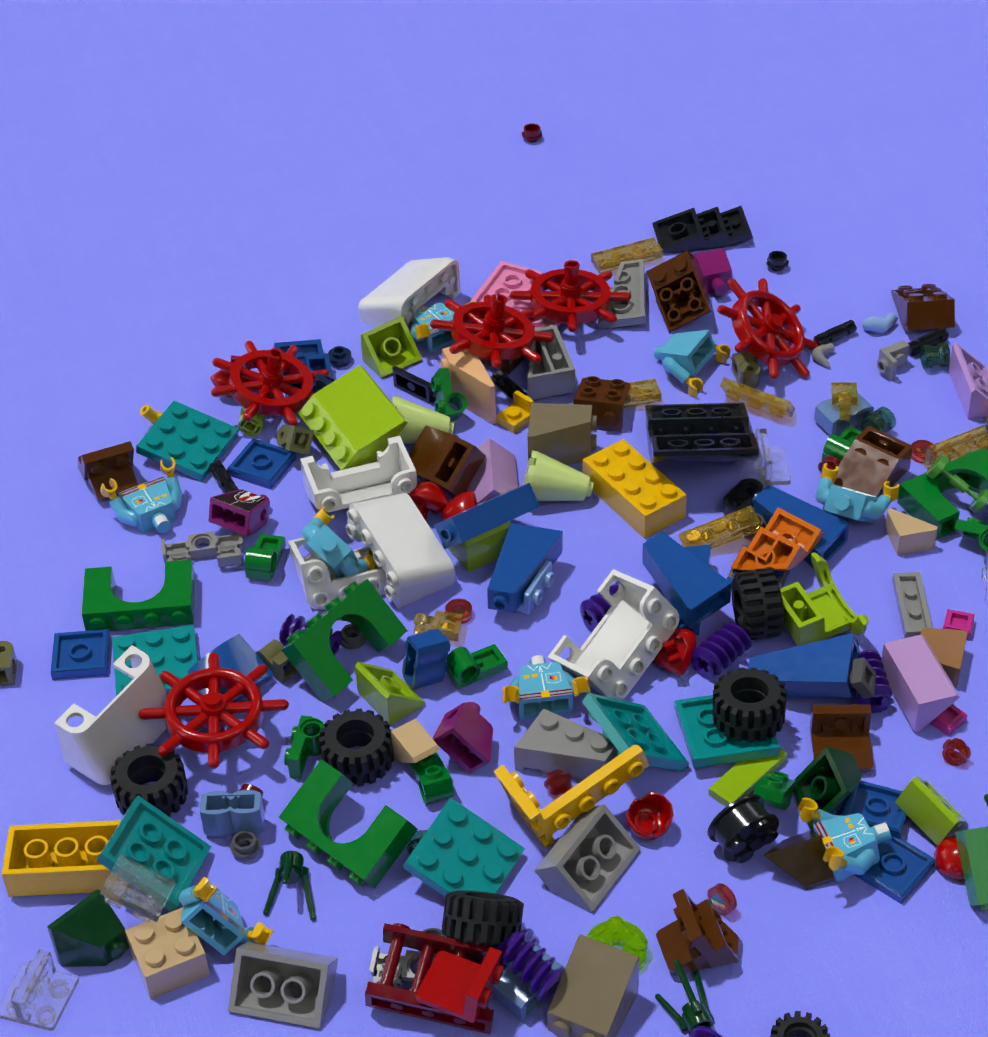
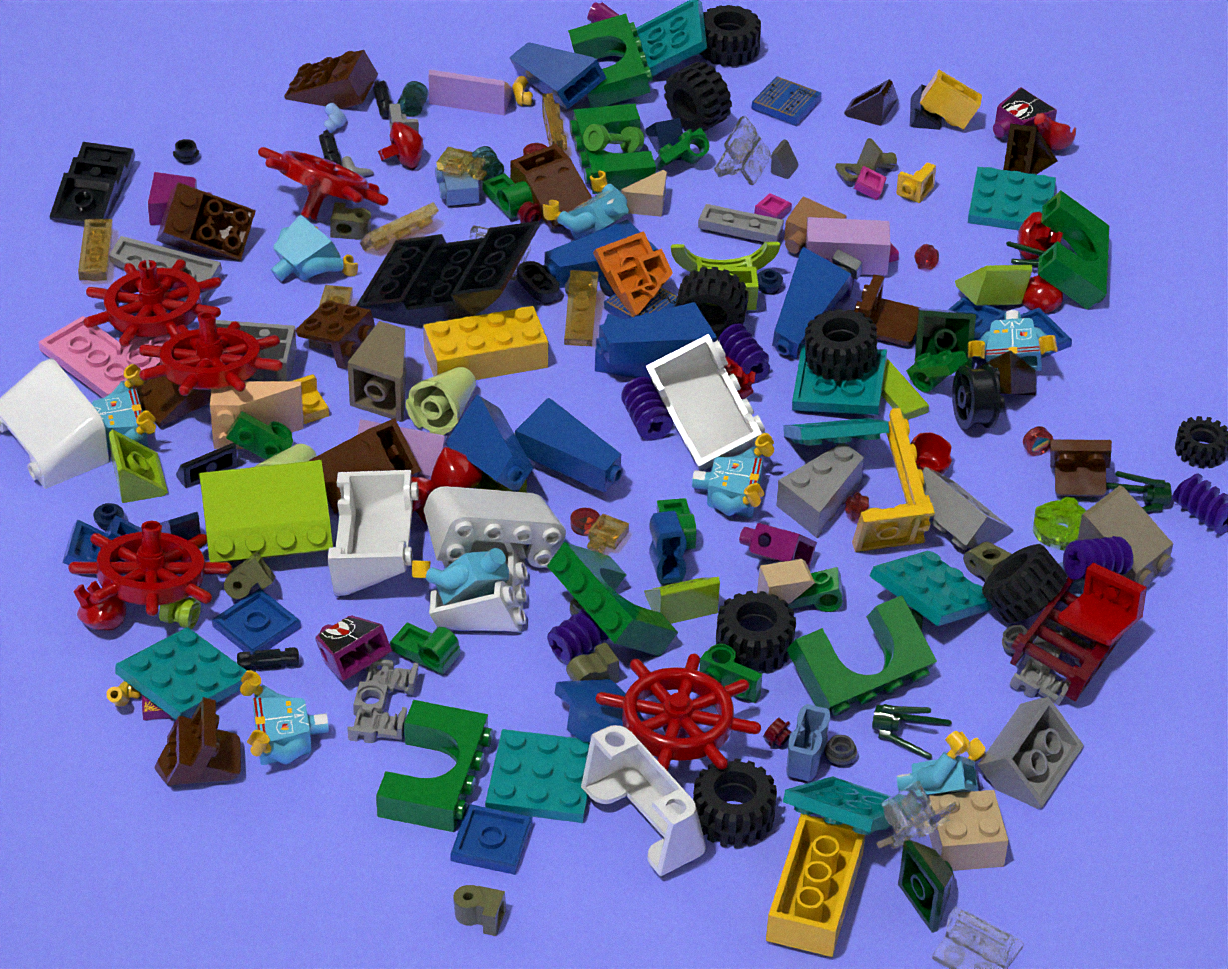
camera: 75 degrees left, 0 degrees up
none -> red piece [377,122,424,169]
none -> olive leg [963,541,1011,581]

